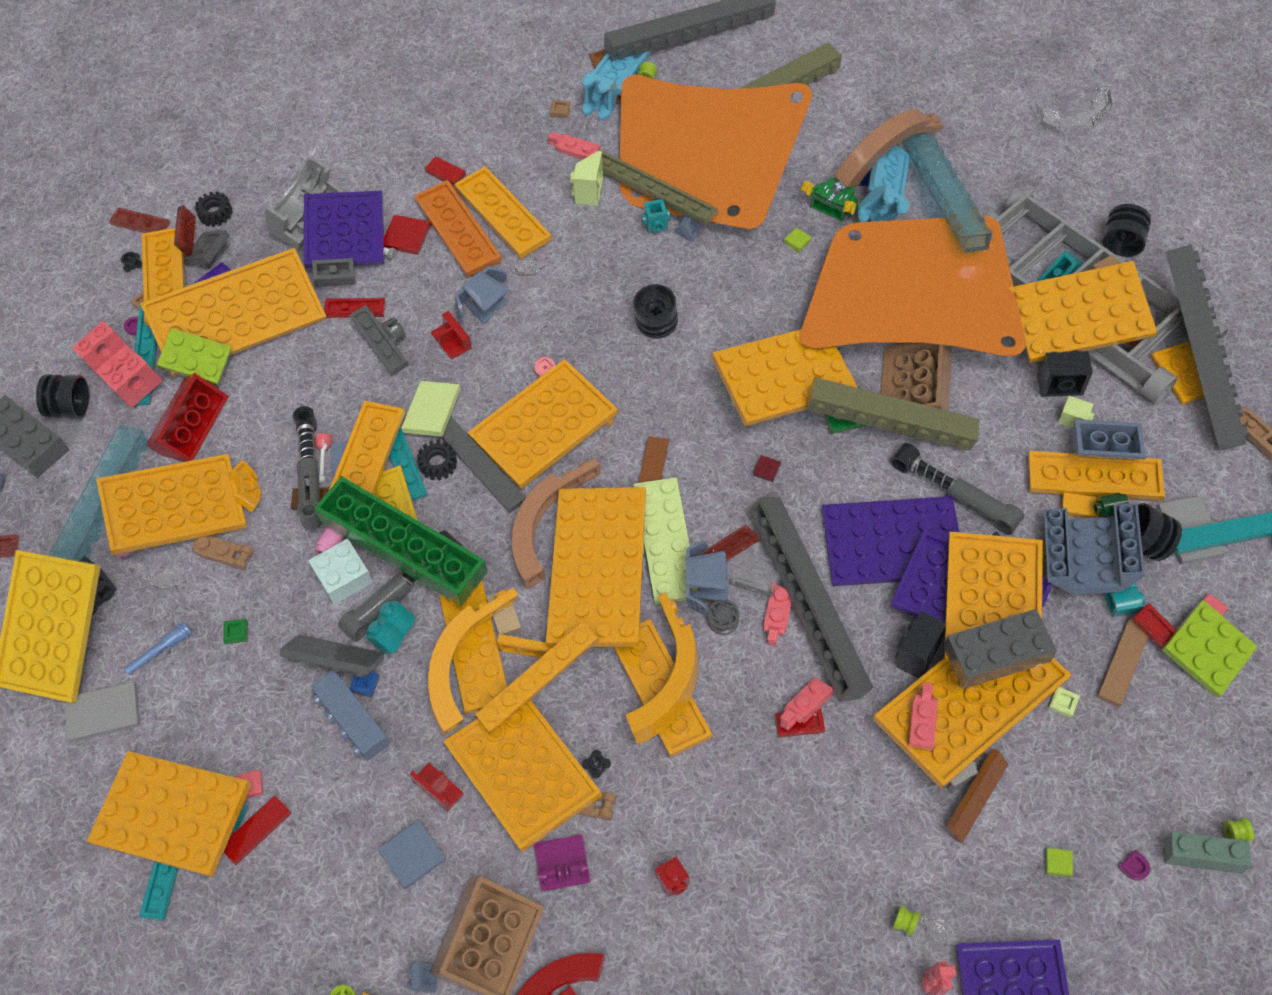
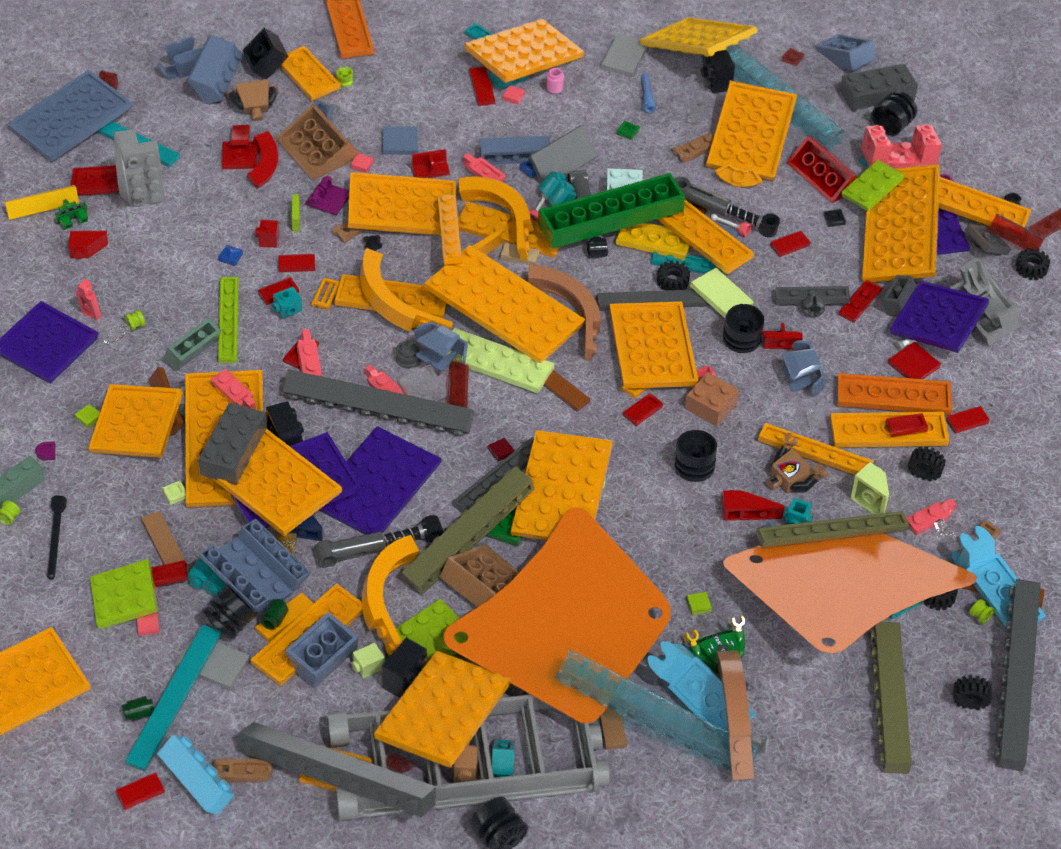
camera: 120 degrees right, 10 degrees down
none -> black piece [47,495,67,580]
none -> light orange plate [88,384,183,458]
none -> sand green brick [164,318,221,371]
none -> blue tile [218,245,243,266]
none -> lime tile [218,277,239,363]
none -> red tile [258,277,299,305]
none -> teal brick [272,287,302,319]
none -> red tile [278,254,316,273]
none -> lime tile [292,194,300,231]
none -> light orange tile [311,278,340,311]
none -> coral tile [351,154,374,173]
none -> light orange arch [362,535,419,656]
none -> lime plate [396,599,468,663]
none -> dark grey tile [452,436,534,513]
none -> coral hinge [463,153,506,182]
none -> hinge [529,194,548,221]
none -> bright pink brick [546,68,564,93]
none -> red tile [623,393,663,426]
none -> nougat brick [685,372,739,427]
none -> red slope [721,490,784,521]
none -> black wheel [723,304,764,353]
none -> light orange plate [758,423,874,475]
none -> medium nougat torso [766,433,828,494]
none -> red tile [770,230,810,257]
none -> black tile [824,209,846,227]
none -> red tile [885,413,929,437]
none -> black tyre [908,446,946,482]
none -> black tyre [953,675,992,710]

